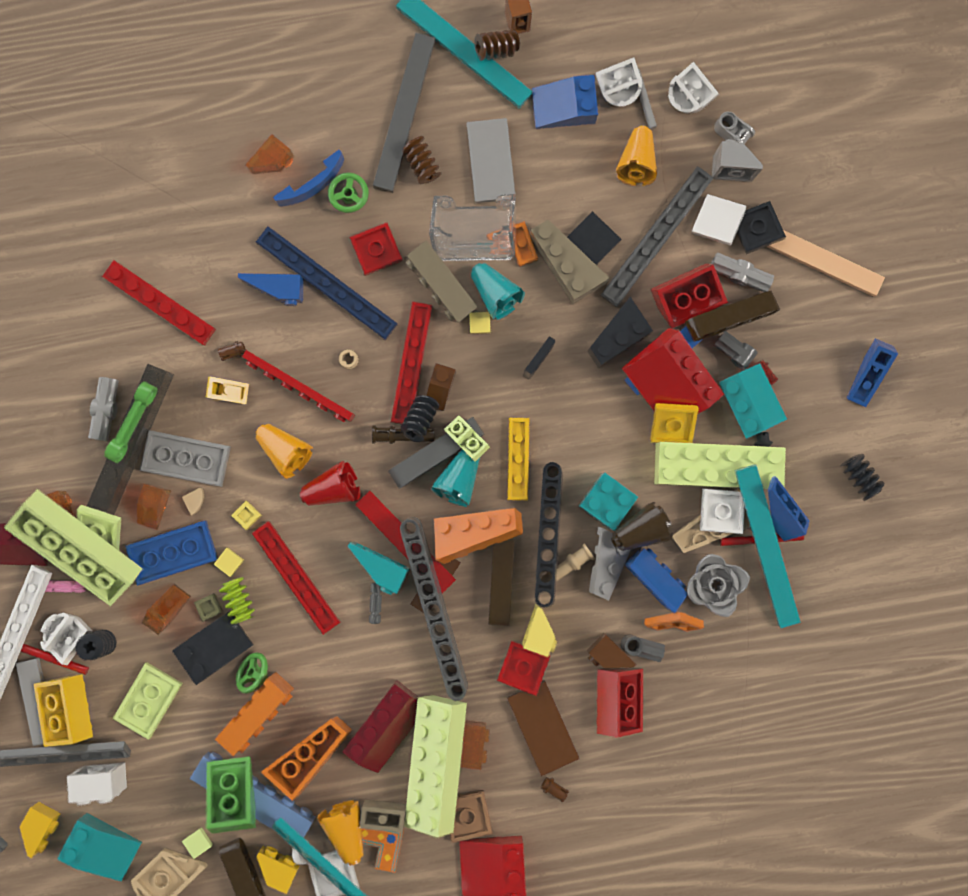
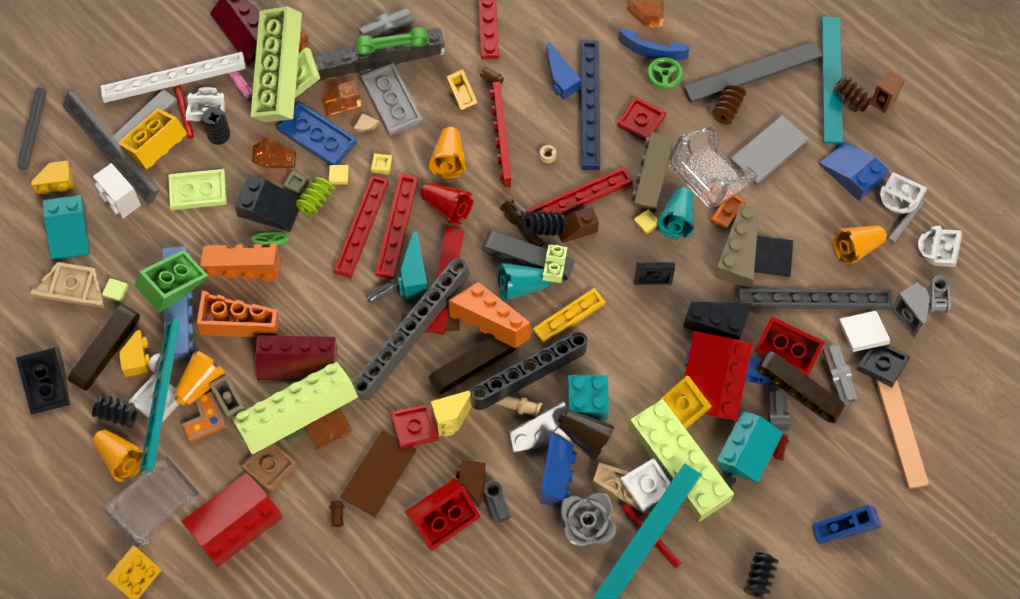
camera: 55 degrees right, 20 degrees down
orange tile [645,612,704,632] -> none
blue slope [768,476,810,541] -> none
none -> red plate [375,174,418,279]

